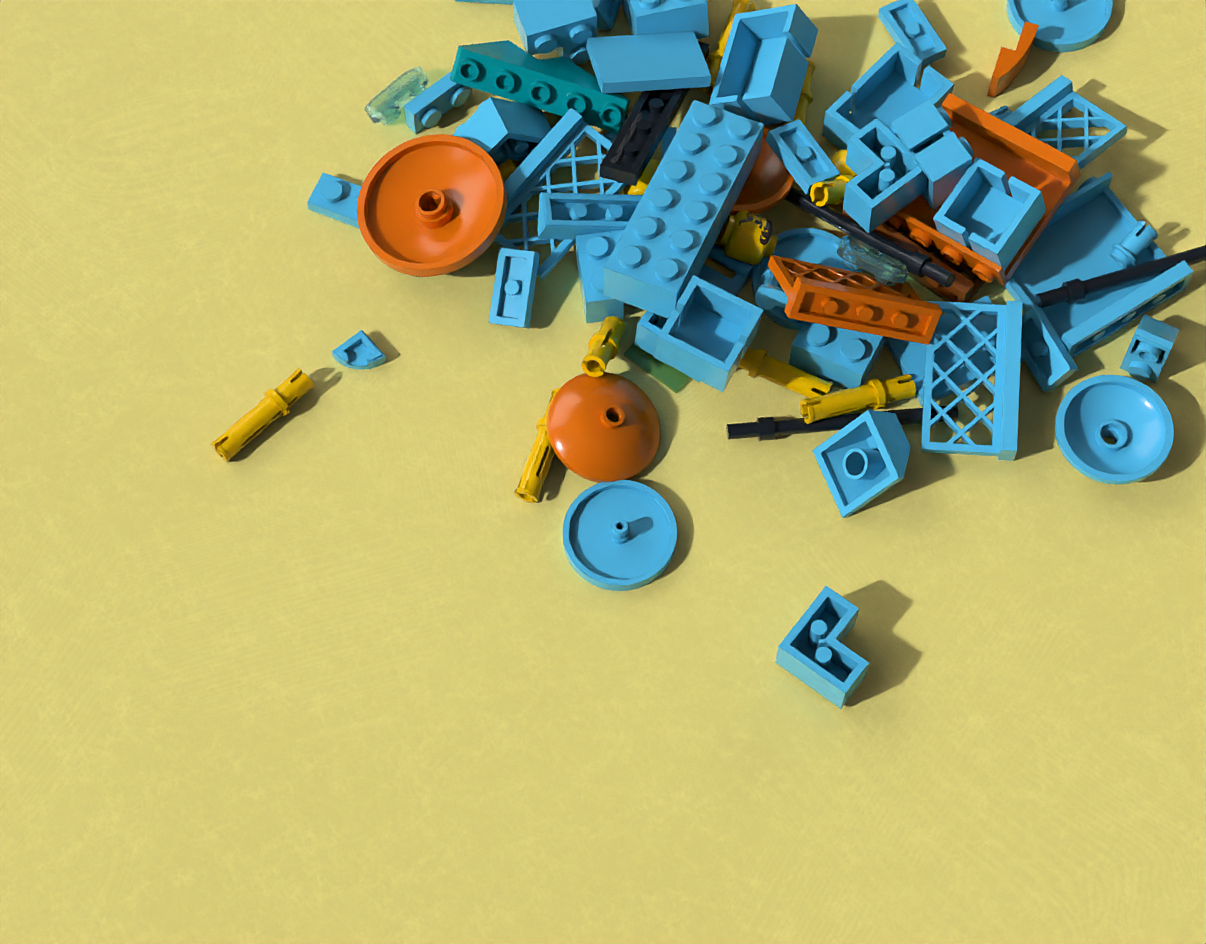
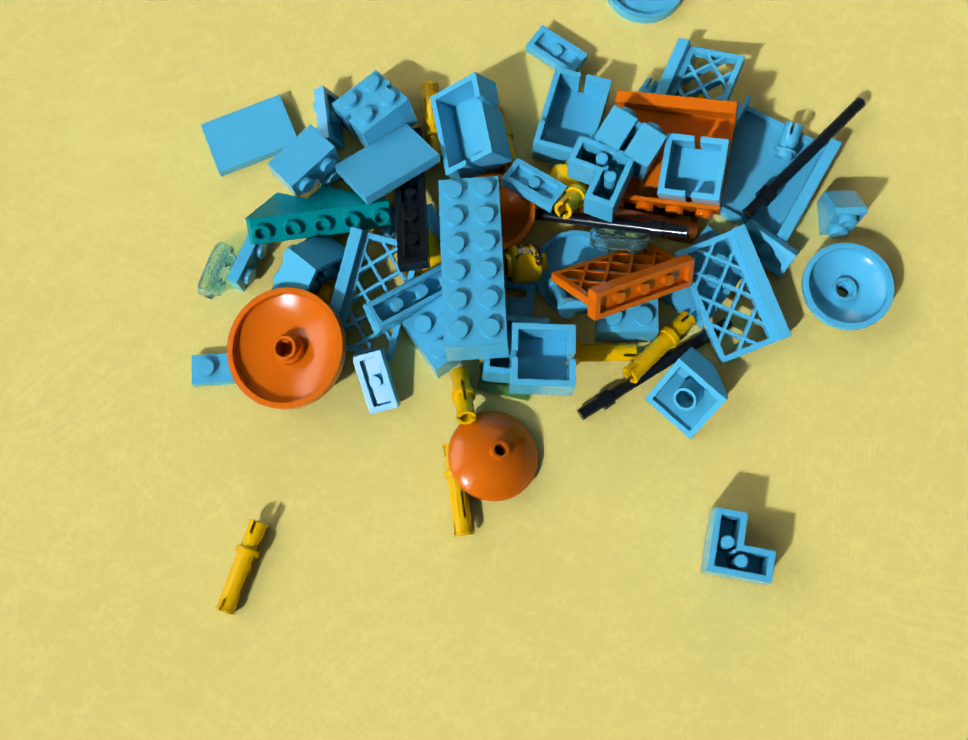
camera: 20 degrees left, 10 degrees up
medium azure tile [332,330,386,370] -> none
medium azure piece [563,480,677,591] -> none
orange slope [987,21,1039,98] -> none

